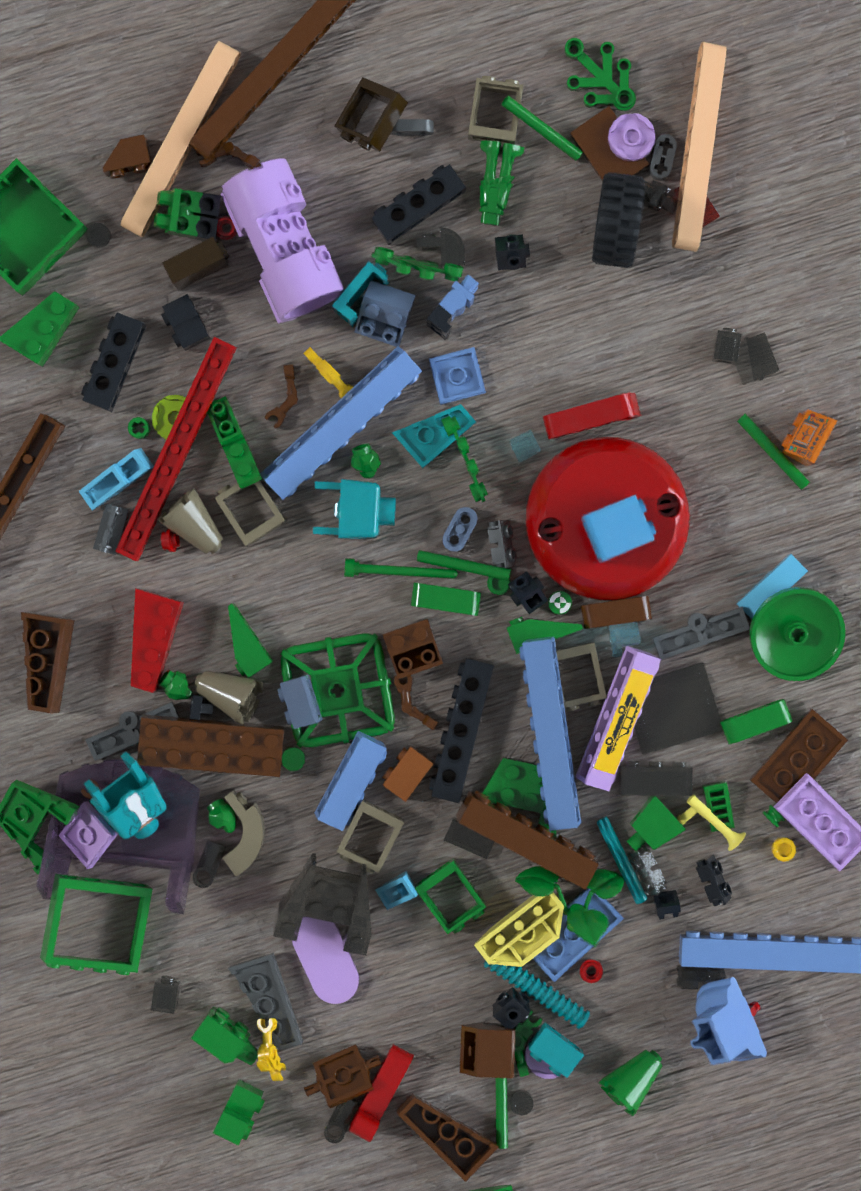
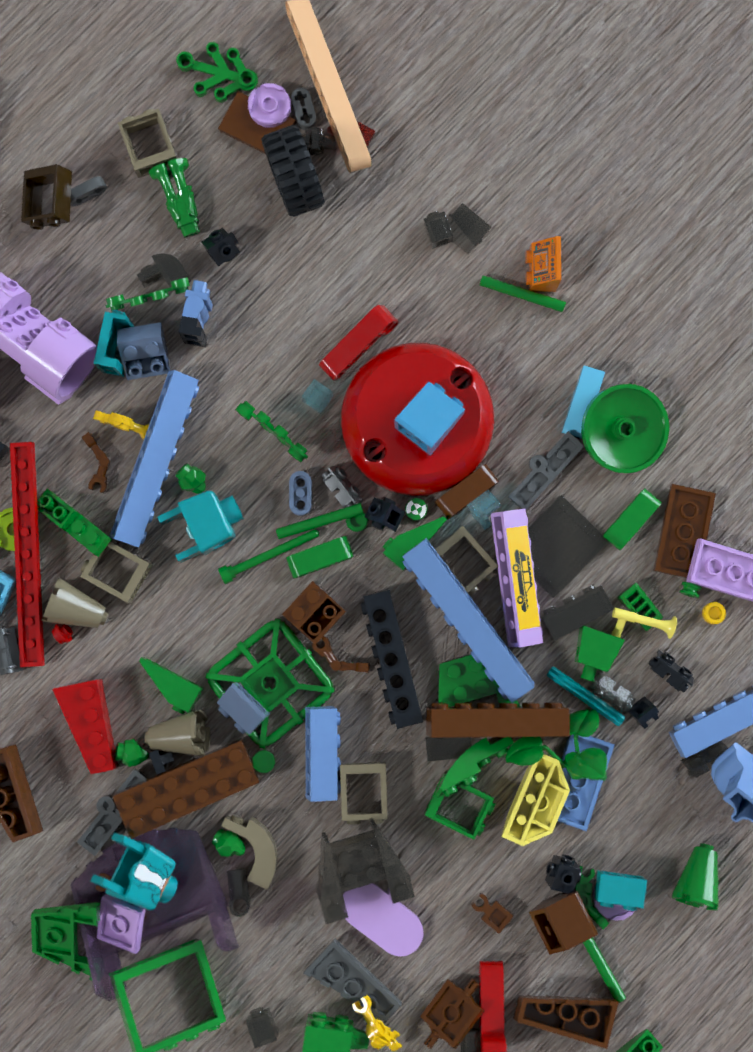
camera: 30 degrees left, 5 degrees down
black brick [372,164,466,245] -> none
medium azure slope [375,871,418,910] -> none
dark orange brick [382,746,434,802] -> none
teal wing [392,404,476,468] -> none
medium blue tile [429,347,486,405] -> none
teal piece [484,960,590,1029] -> none
green piece [501,95,583,161] -> none
clear smoke tile [510,1090,534,1116] -> none
red plate [579,959,603,983] -> none
none -> green slope [435,737,514,798]
none -> reddish brown plate [471,893,513,934]

